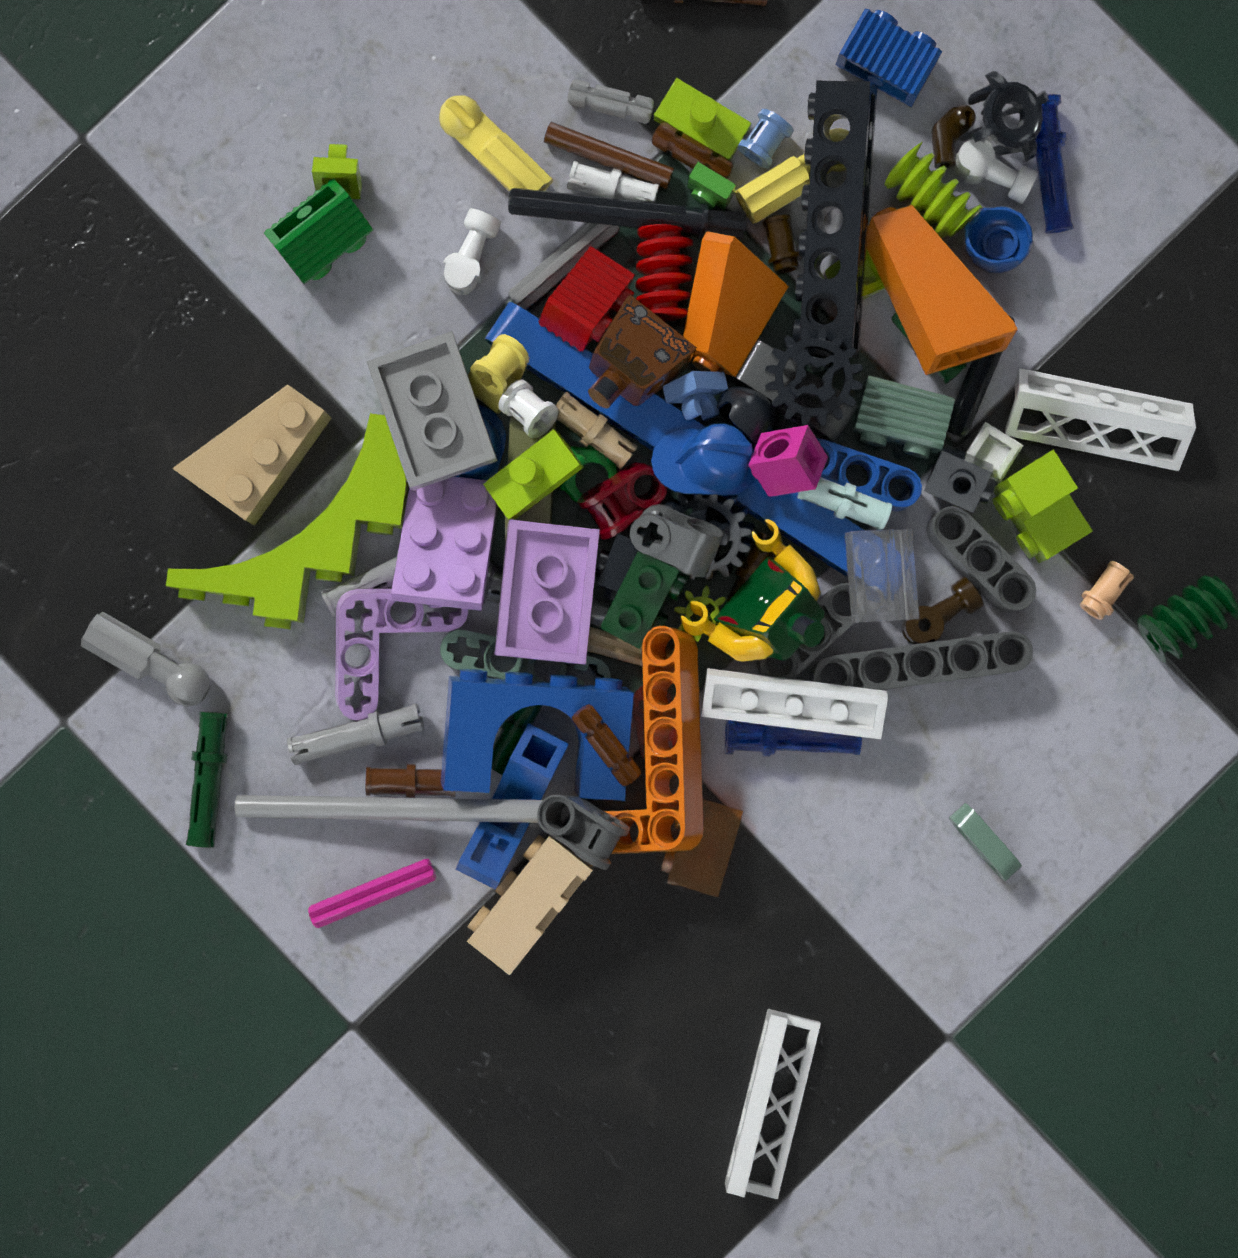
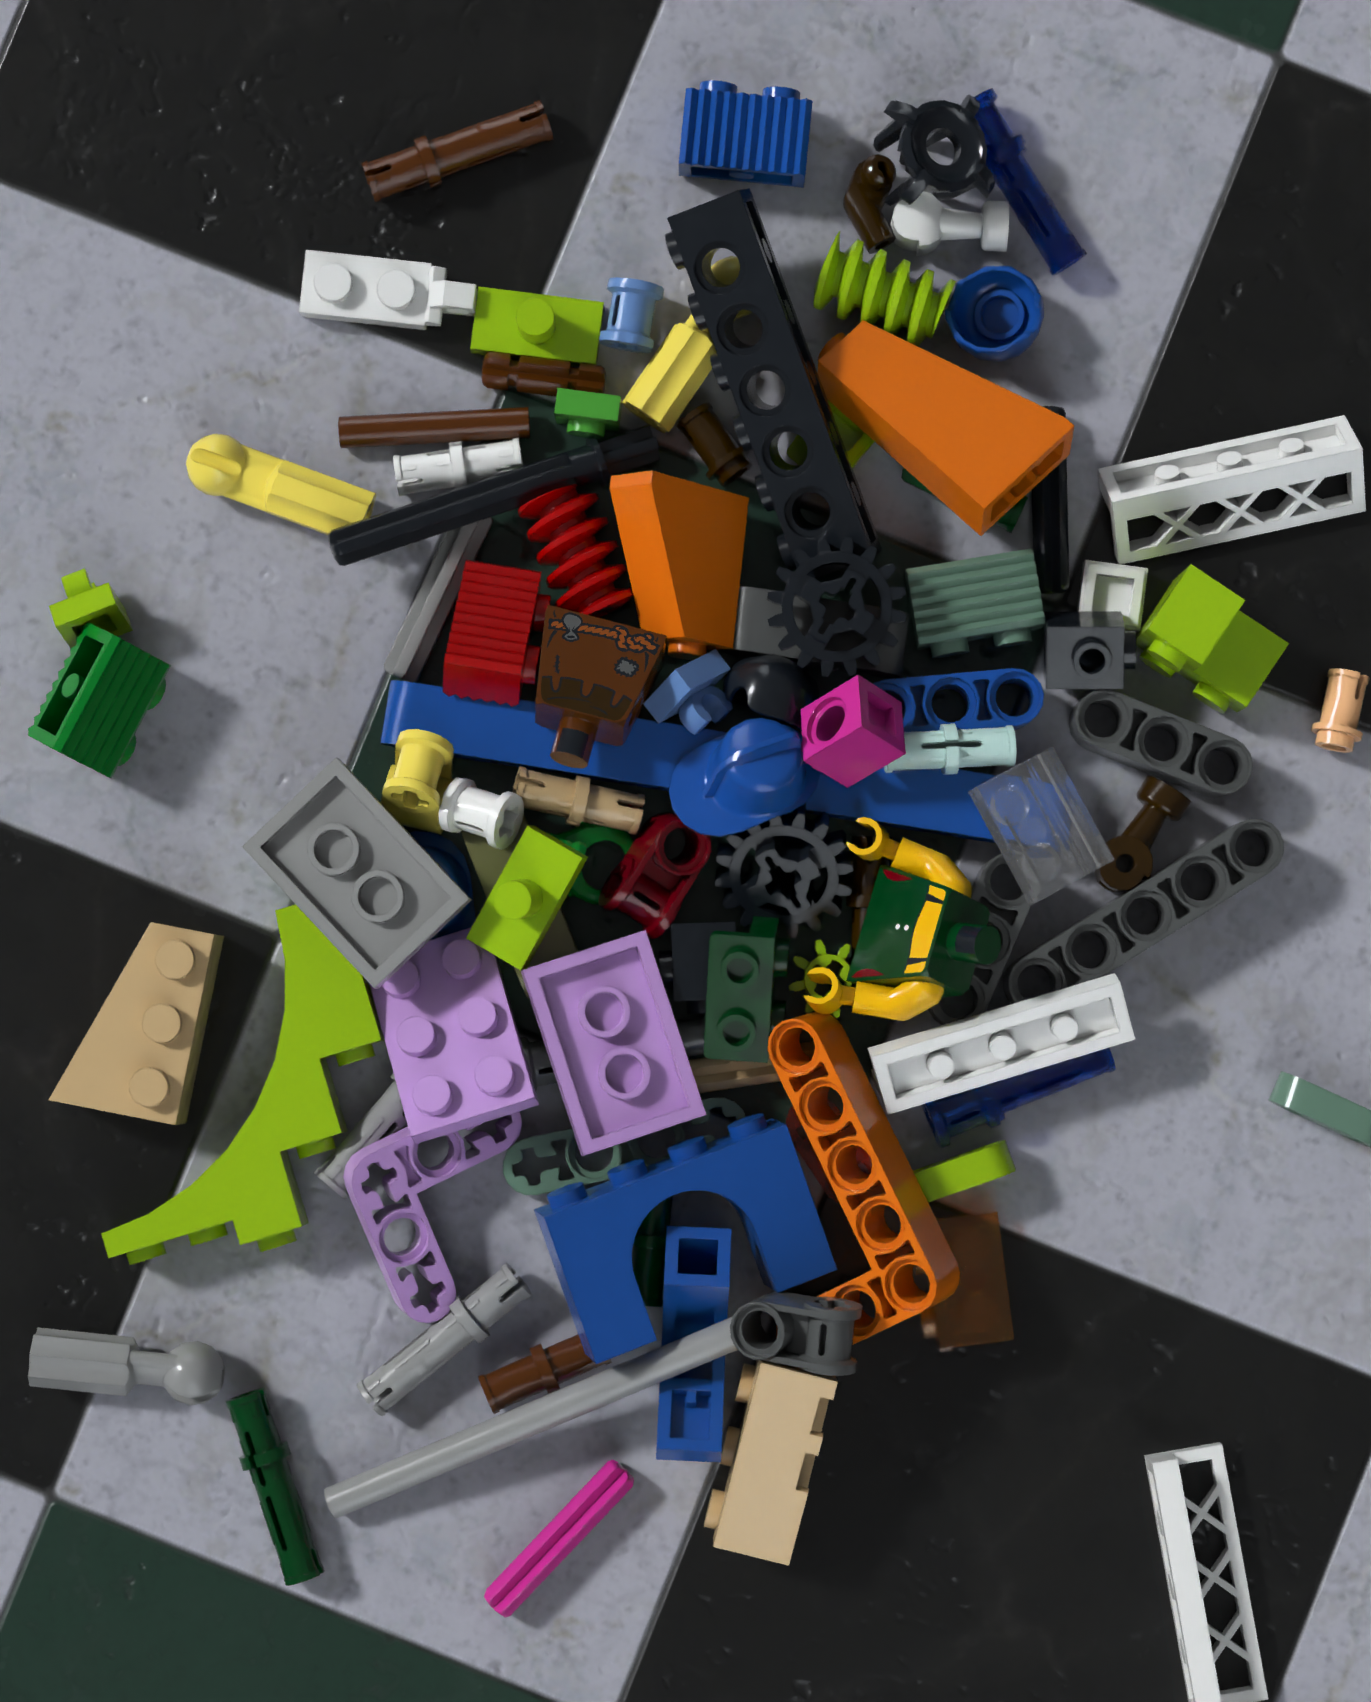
camera: 25 degrees left, 0 degrees up
white leg [443,208,502,295] -> none
light grey axle [568,79,654,124] -> none
reddish brown axle [572,704,641,786] -> none
dark grey piece [630,504,723,577] -> none
none -> white hinge [299,250,478,330]
none -> lime beam [913,1140,1016,1202]

